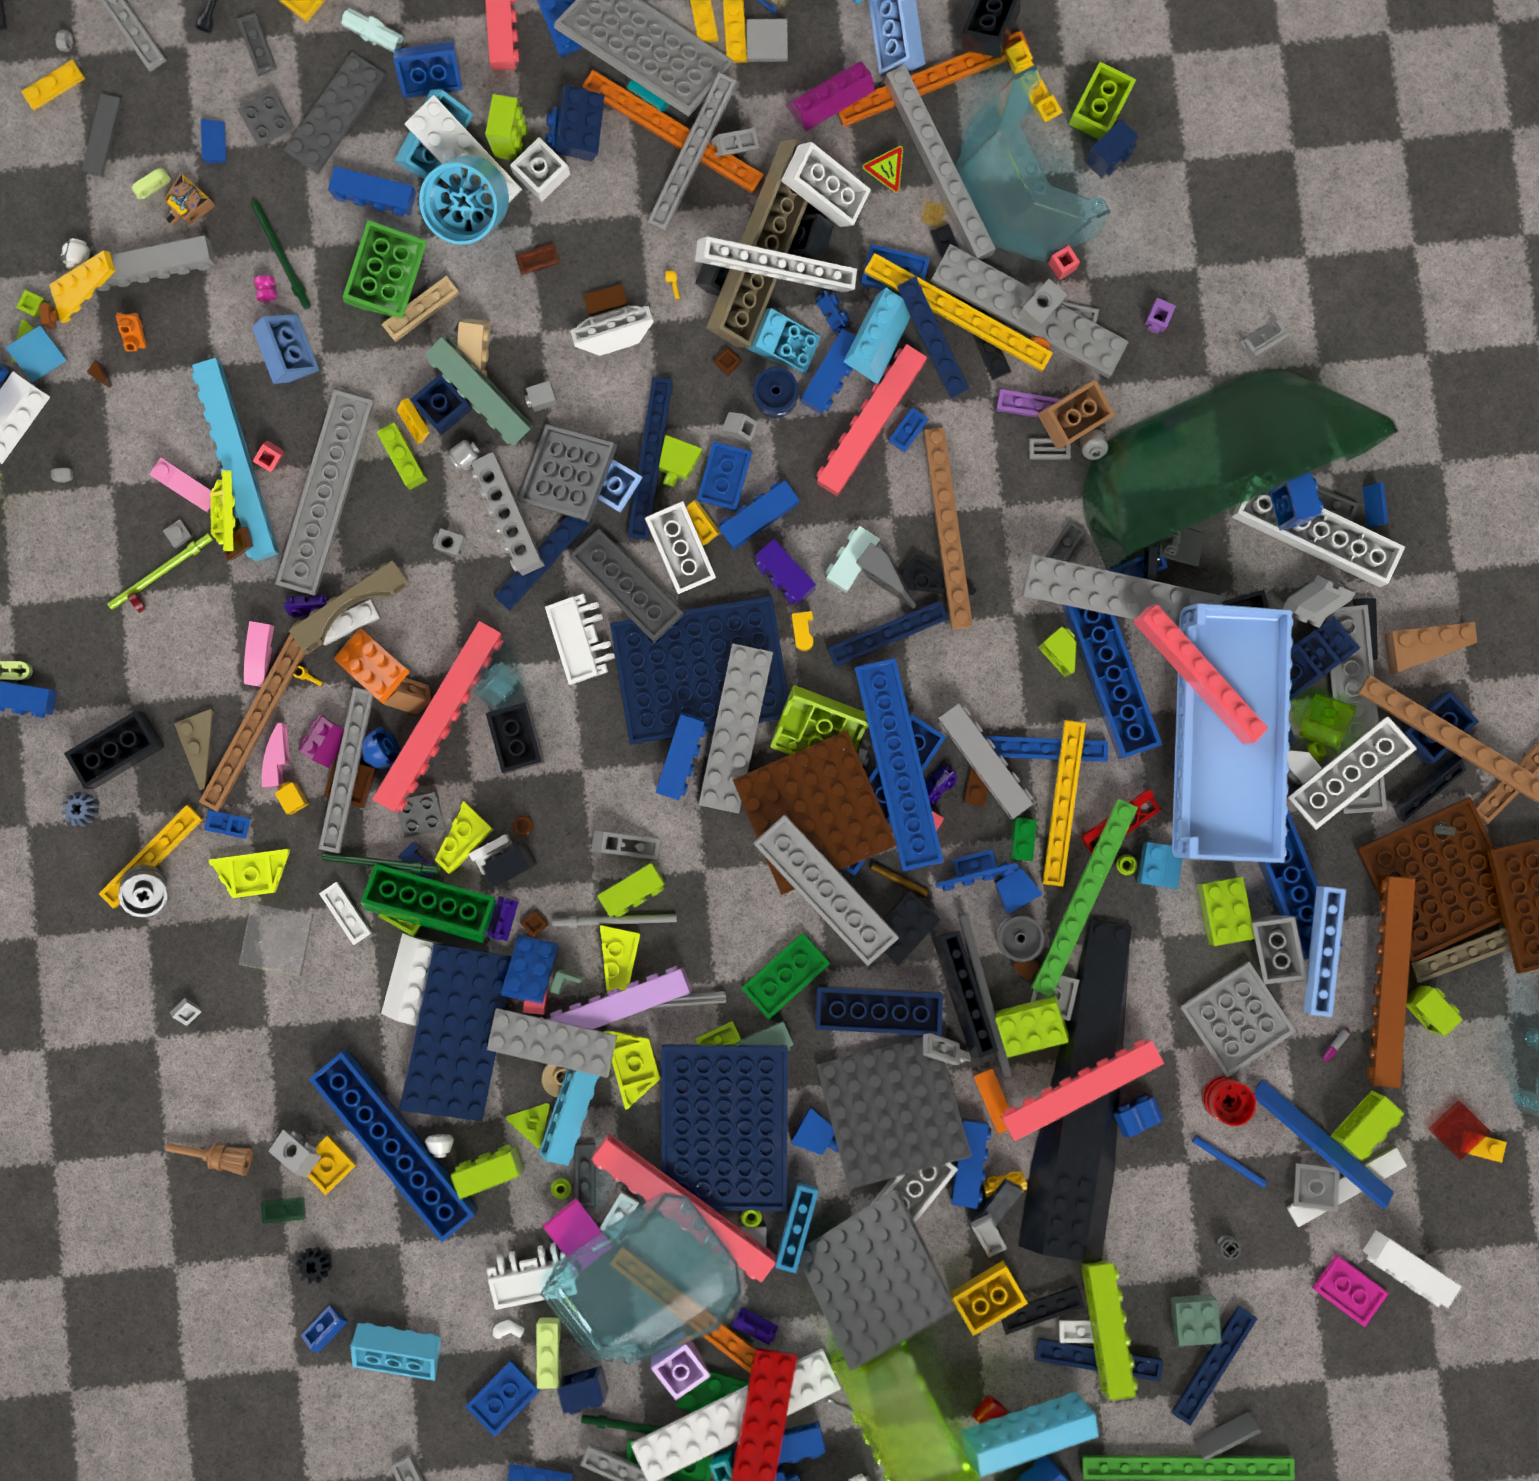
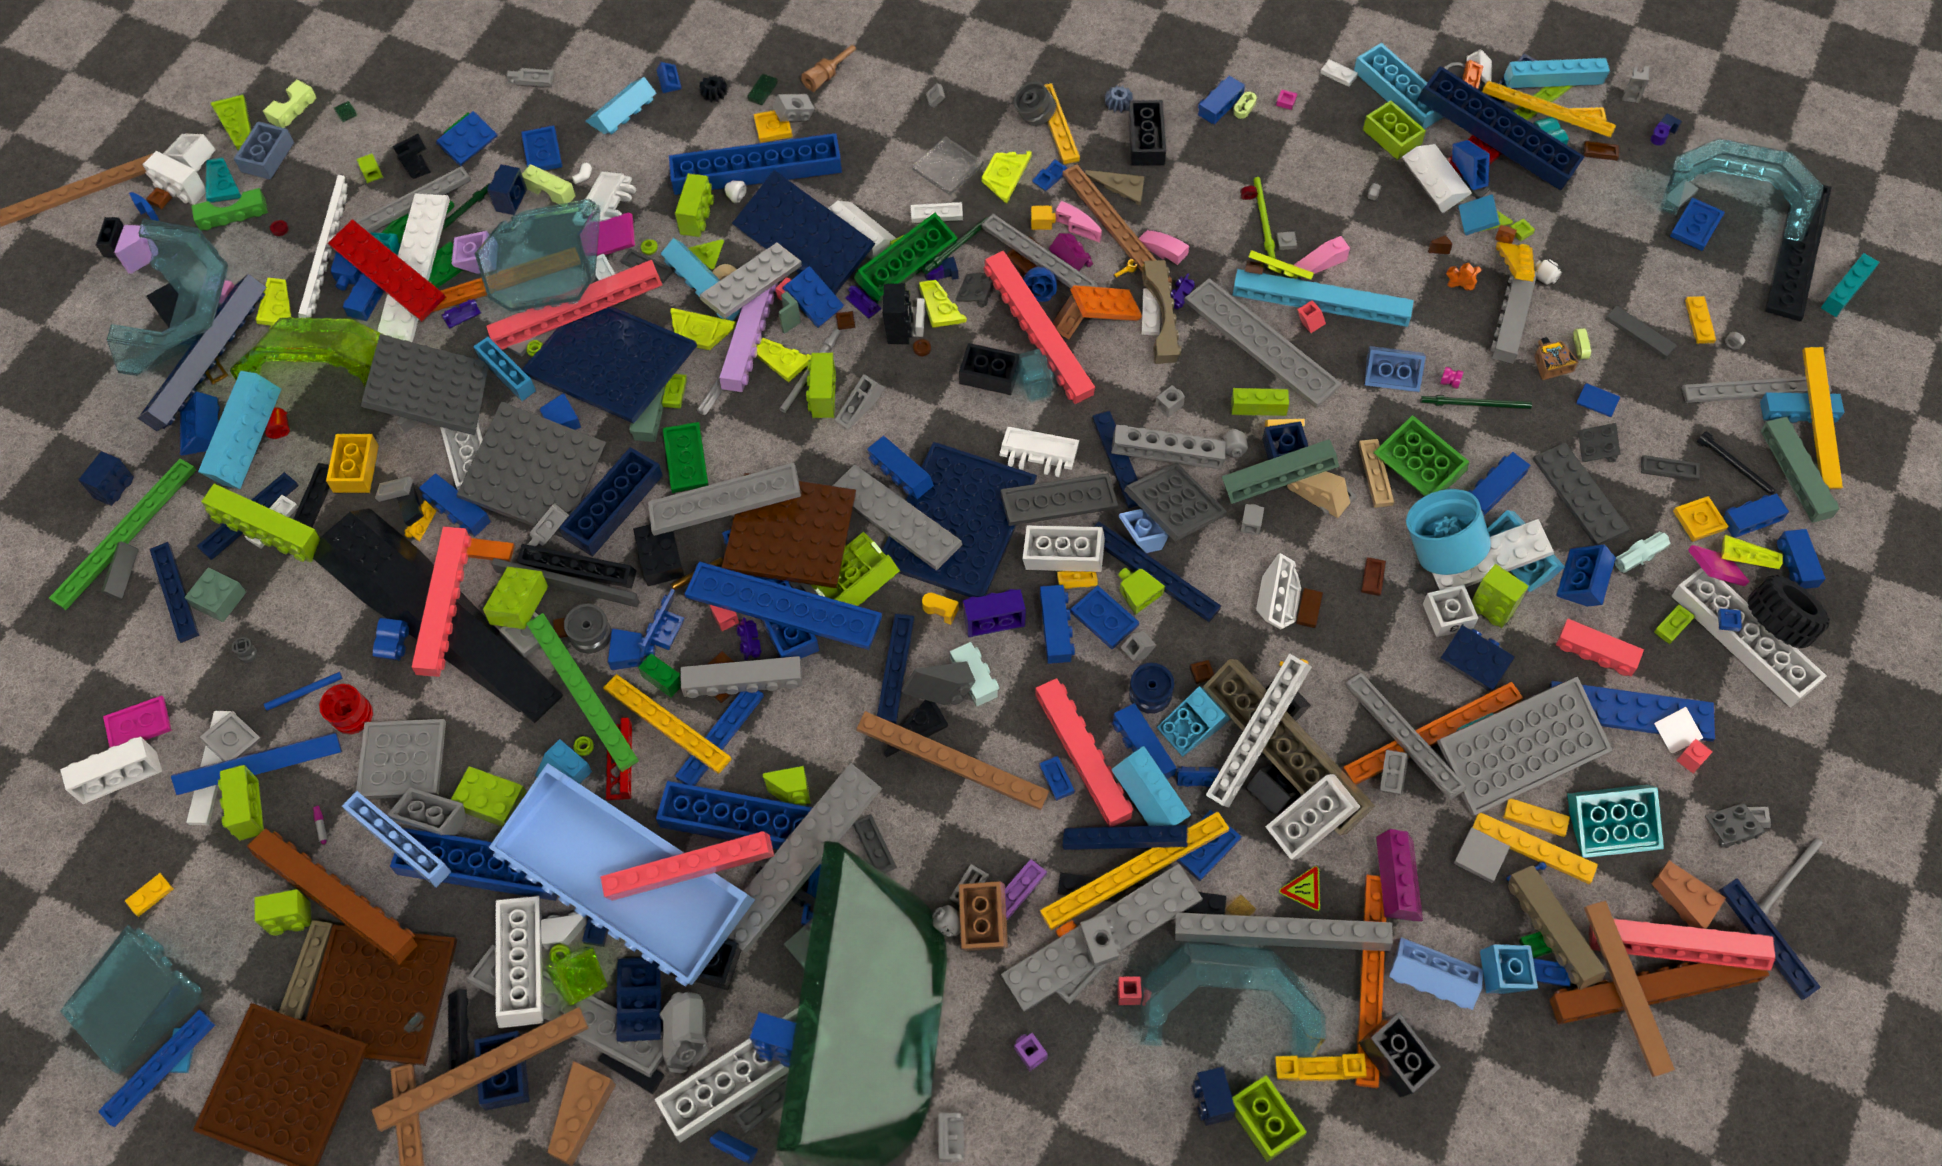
camera: 120 degrees right, 25 degrees down
clear red plate [1428,1100,1491,1161] -> none

